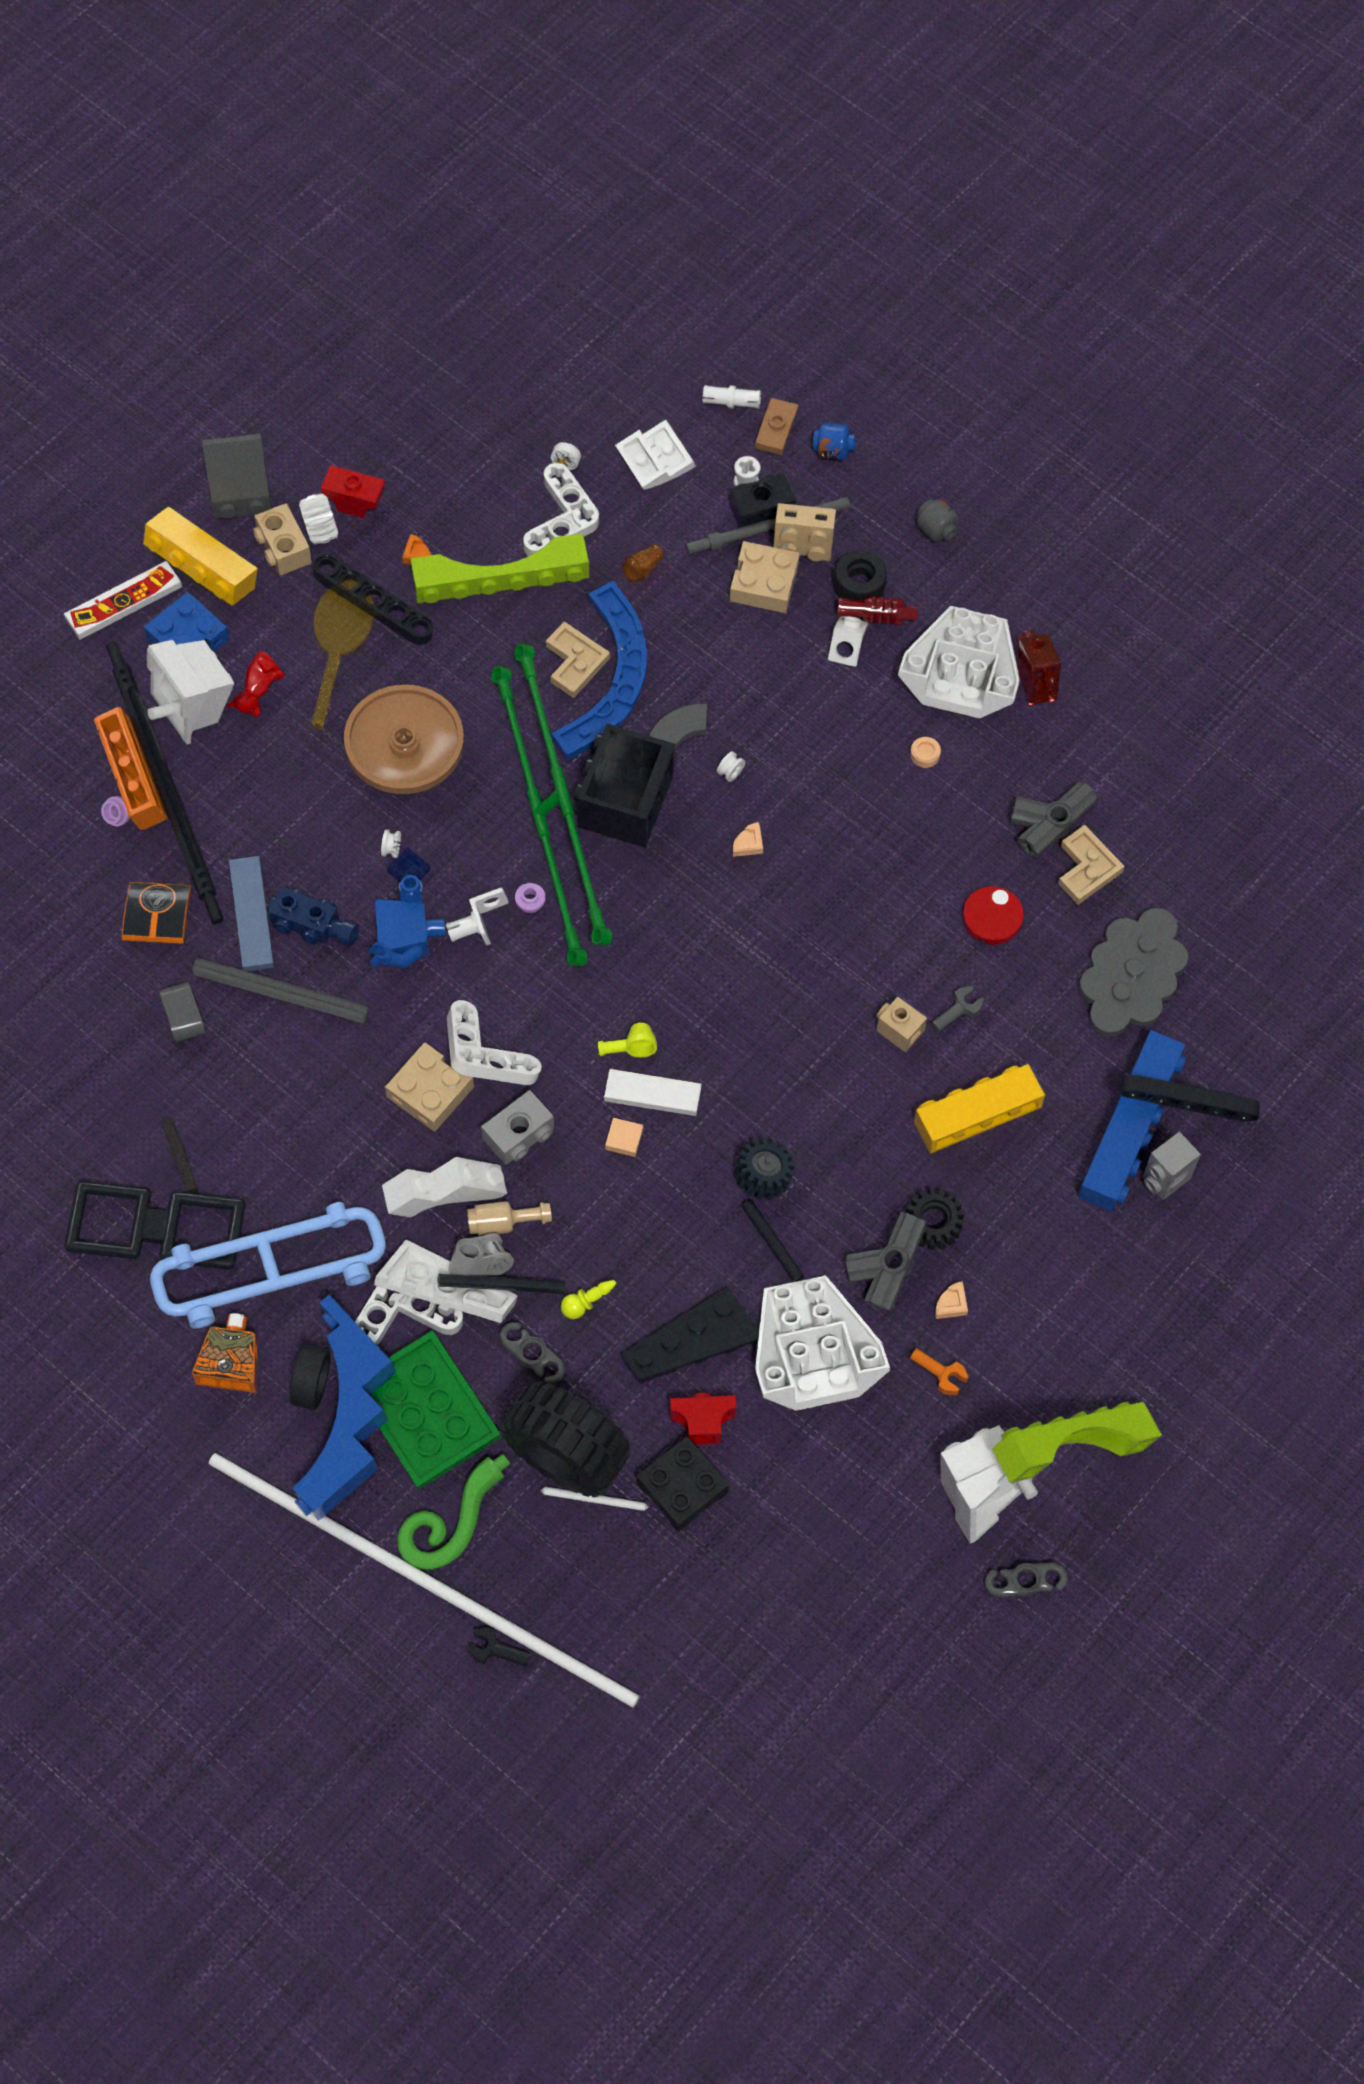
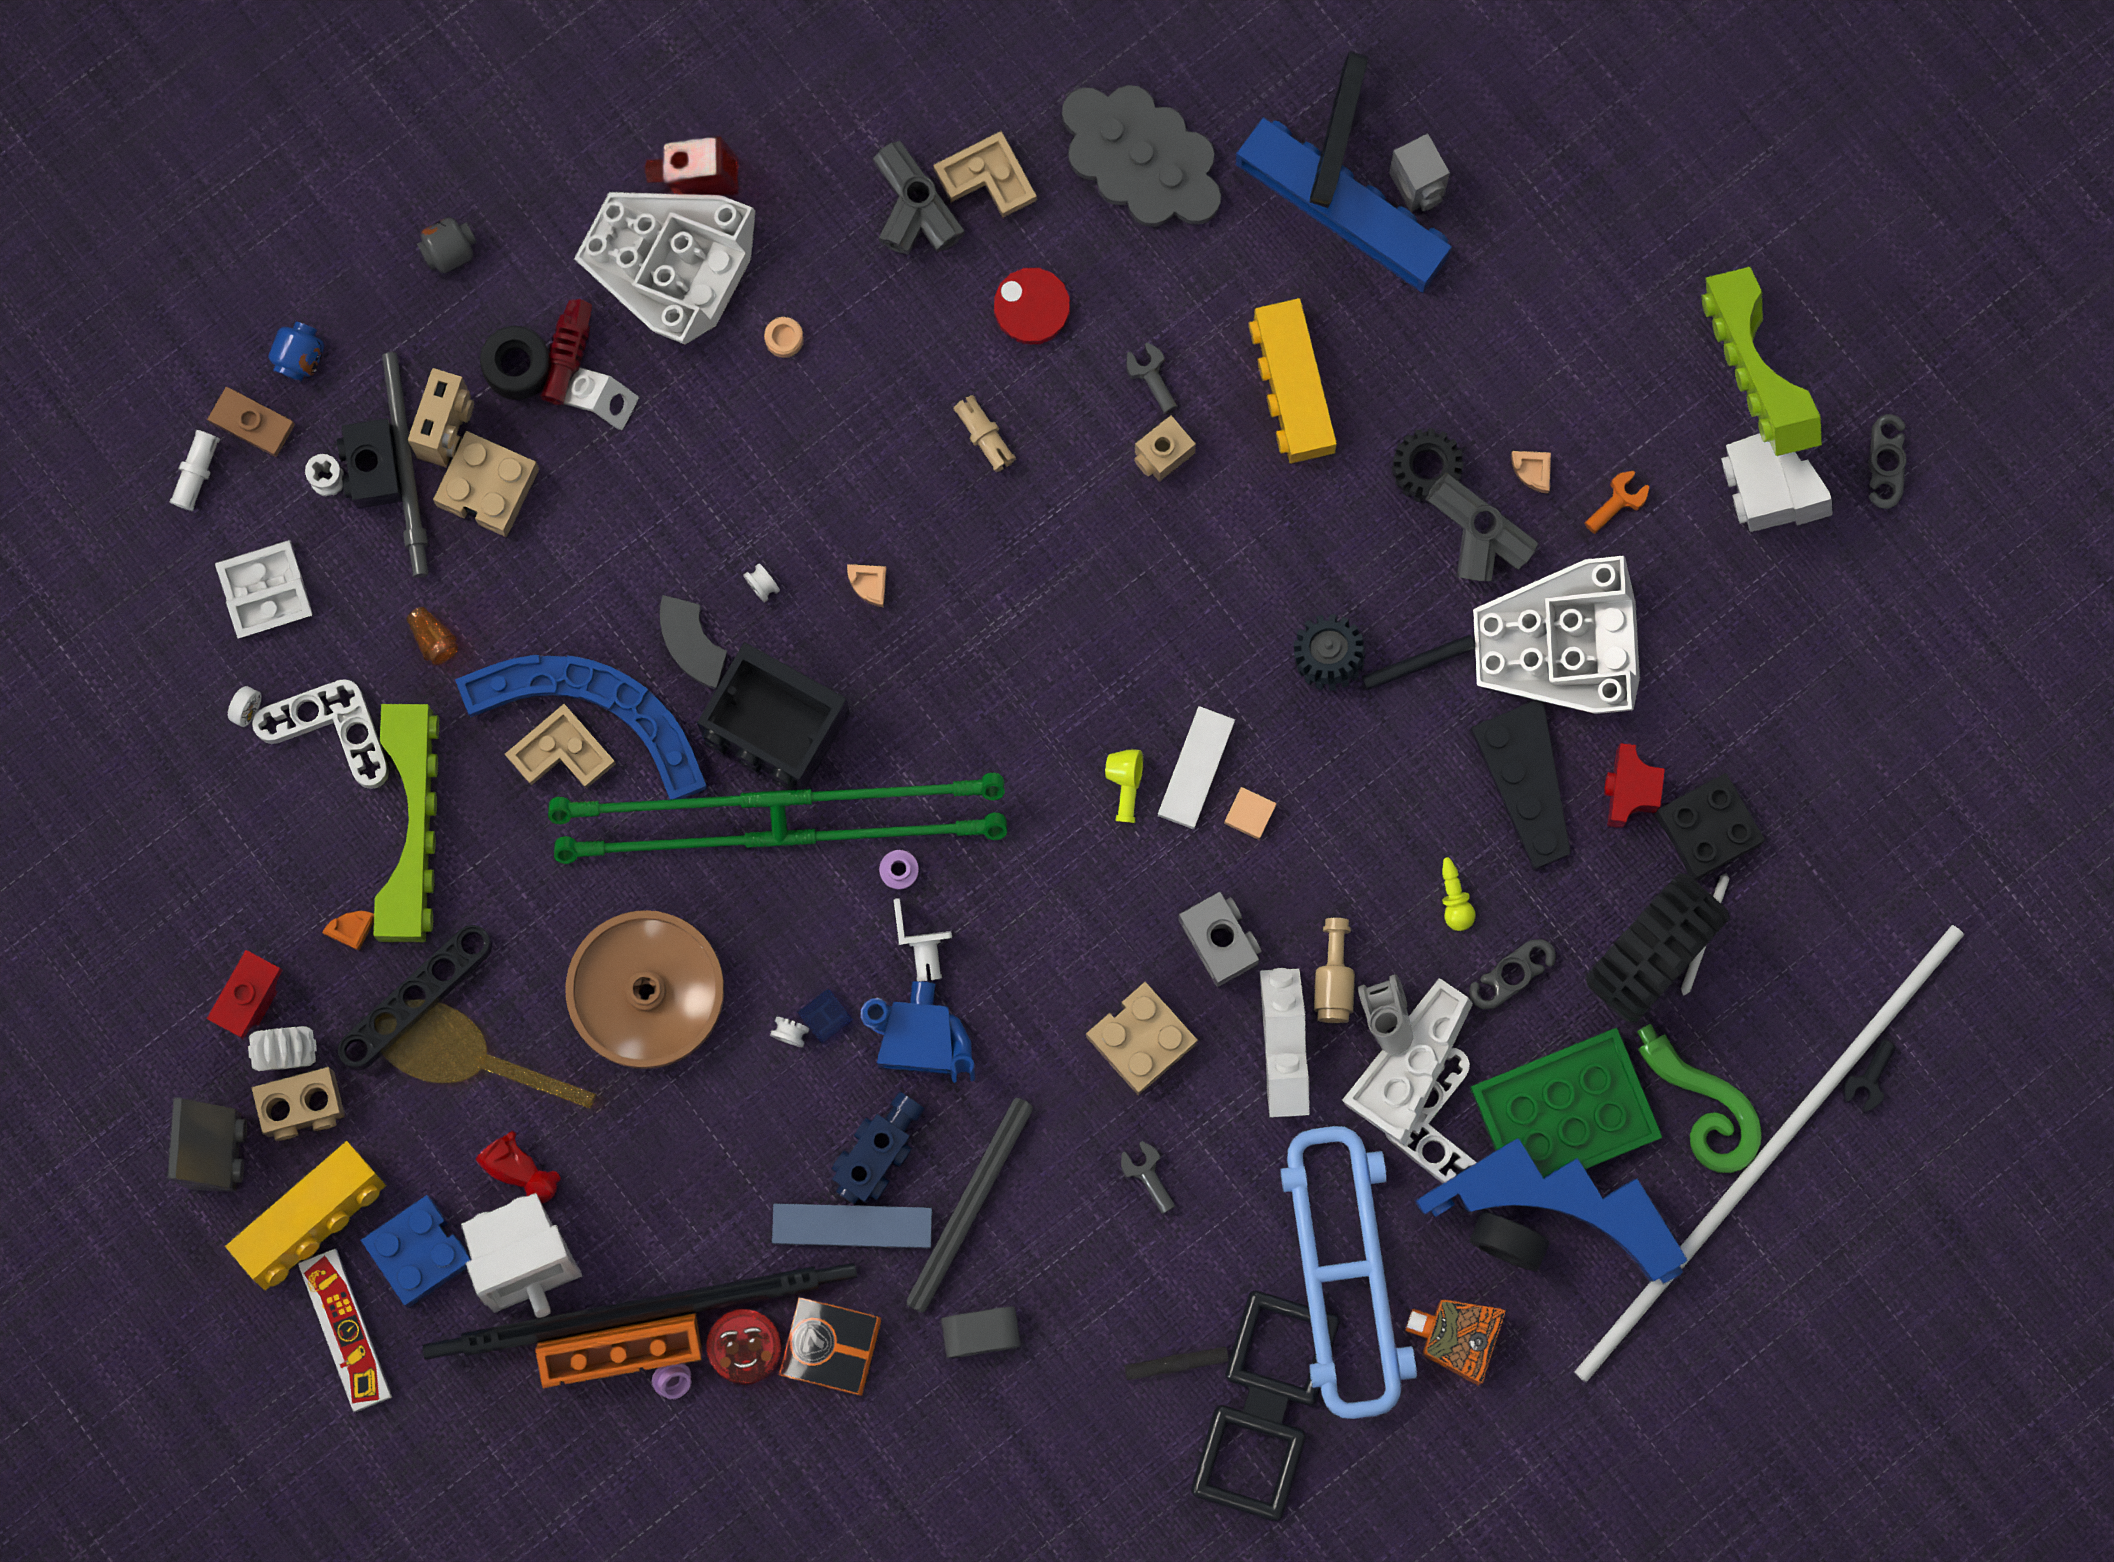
camera: 75 degrees left, 15 degrees up
black piece [437,1274,565,1294] -> none
white beam [447,1000,542,1085] -> none
none -> clear red head [707,1309,782,1385]
none -> tan pin [953,395,1016,472]
none -> dark grey bar [1121,1141,1175,1214]

